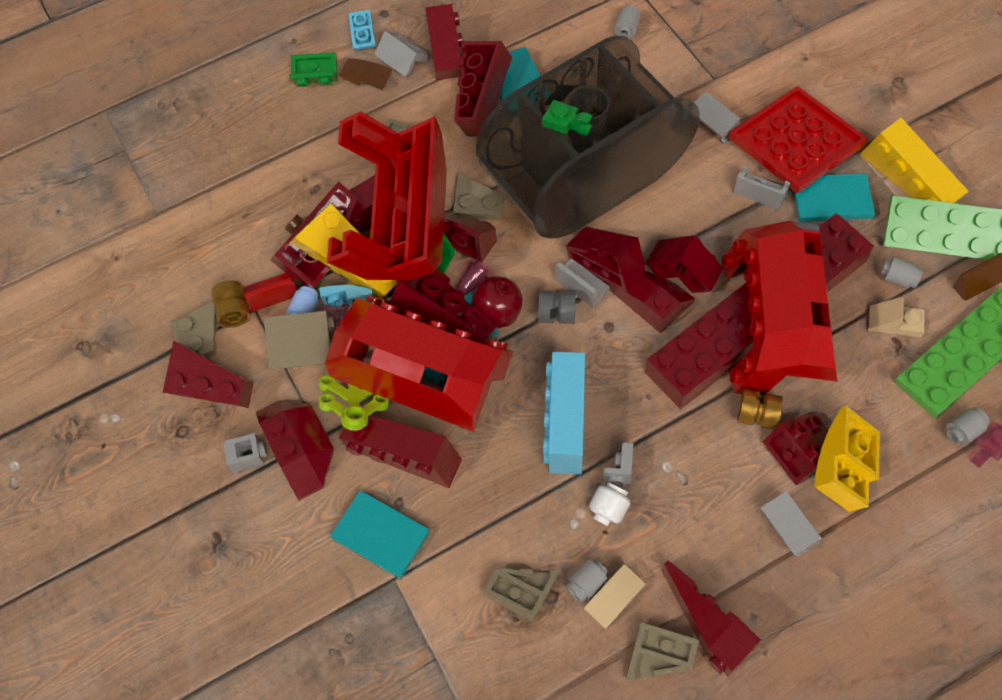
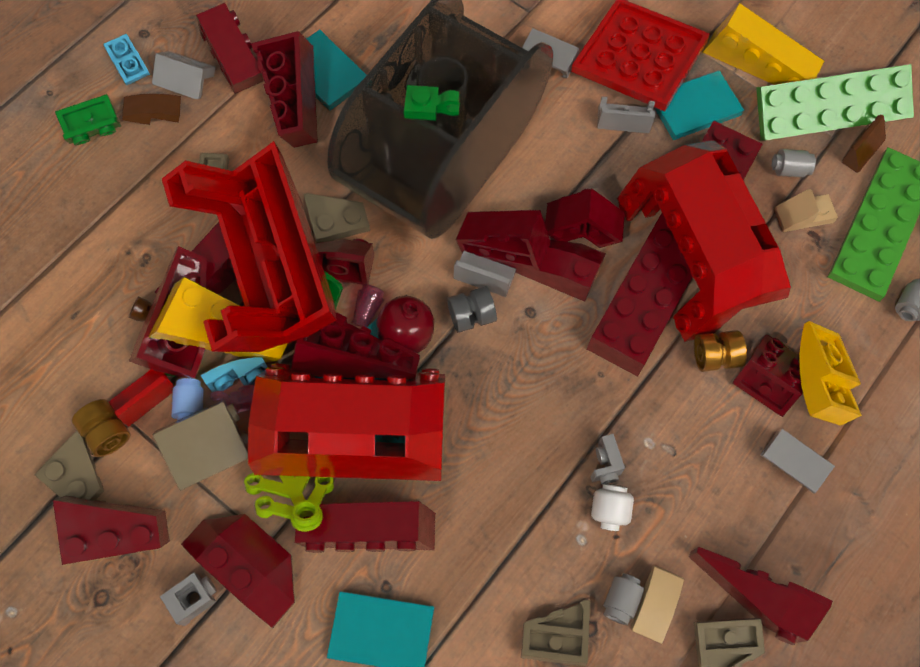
camera: 30 degrees left, 5 degrees up
medium azure brick [543,352,585,474] -> none

